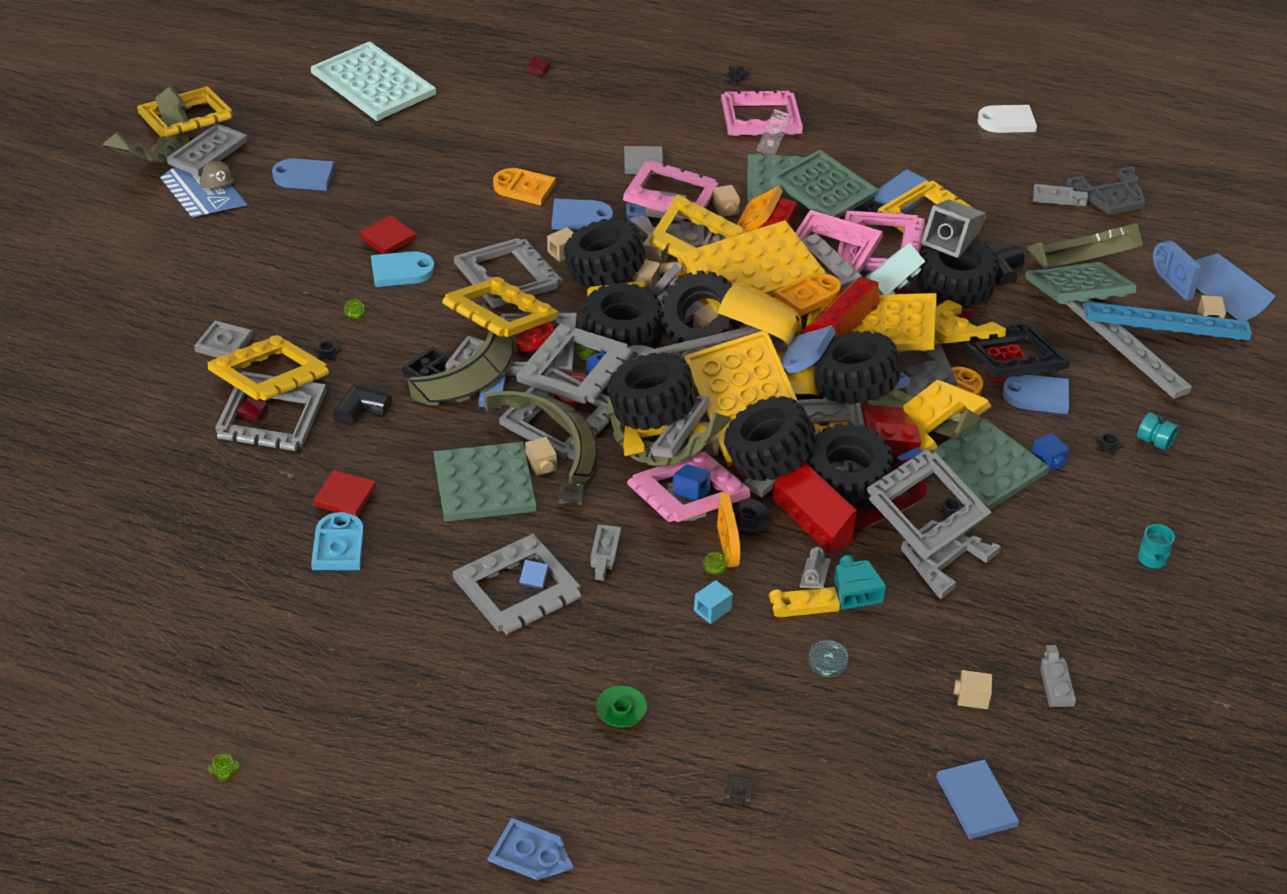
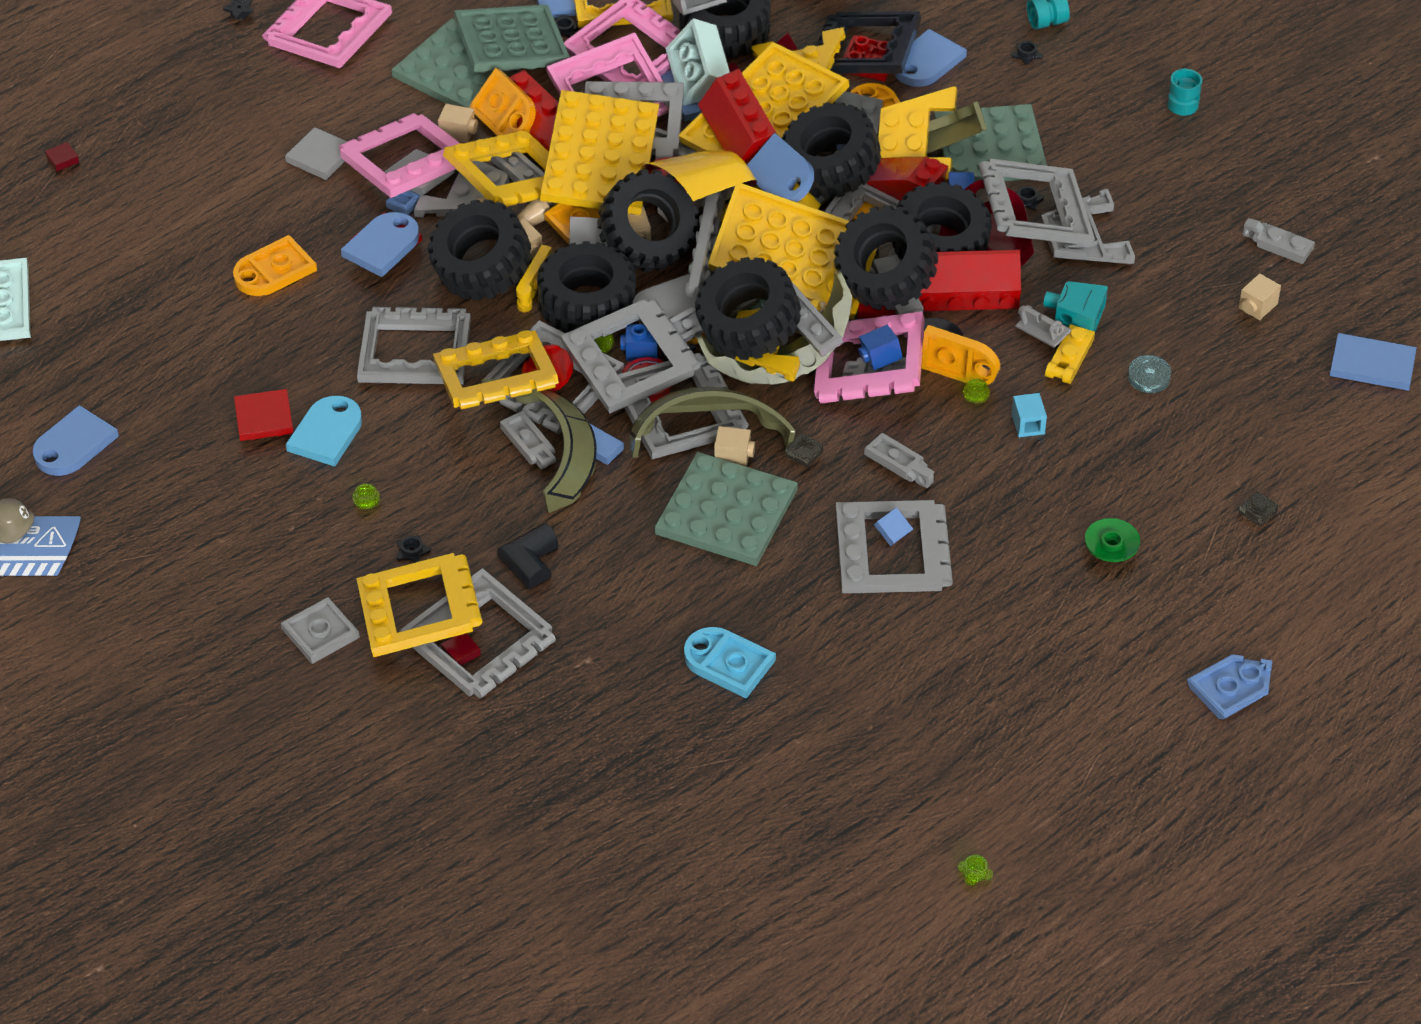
camera: 55 degrees left, 5 degrees up
red tile [313,470,376,516] -> none
black brick [402,347,448,378] -> none
tan brick [547,227,573,262] -> none
light grey plate [650,263,681,296] -> none
clear tile [755,109,792,155] -> none
light orange tile [774,273,841,316] -> none
blue brick [1032,433,1069,473] -> none

